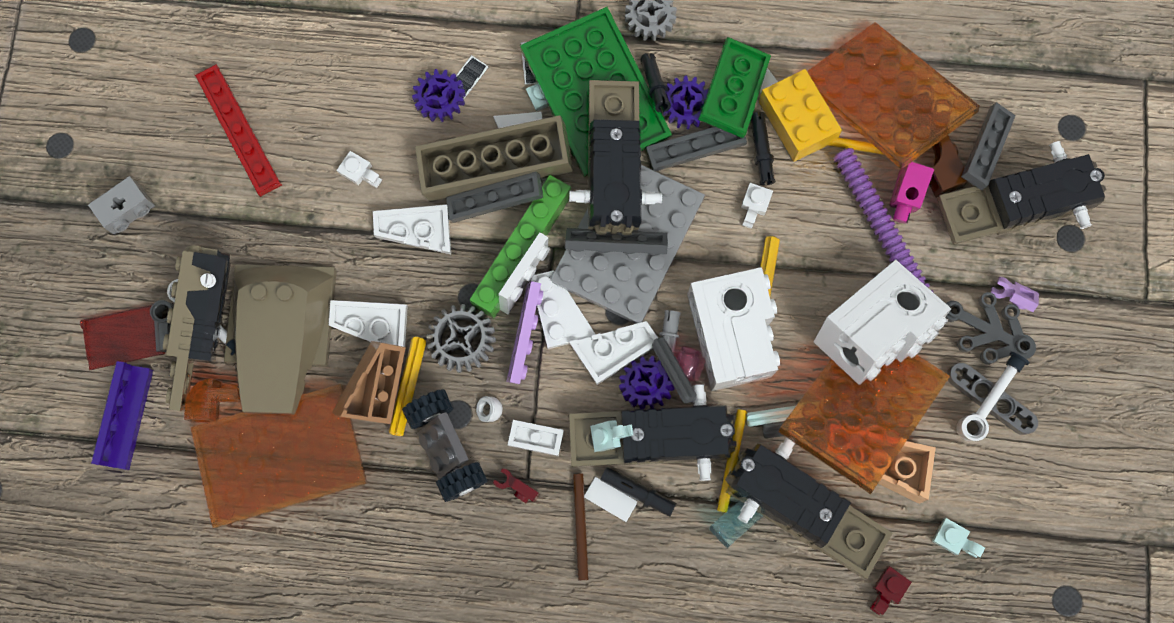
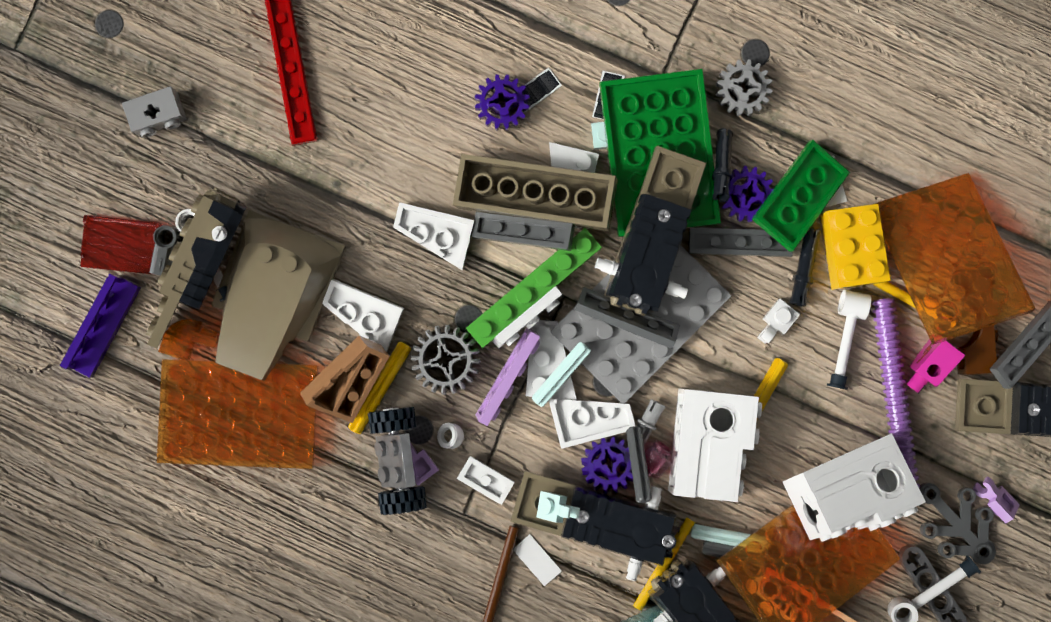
camera: 15 degrees right, 10 degrees up
white plate [336,151,382,188] -> none
dark red plate [493,468,540,504] -> none
black pin [600,467,677,517] -> none
none -> lavender plate [410,443,439,485]
none -> light aqua axle [532,342,591,407]
none -> white piece [827,289,871,390]

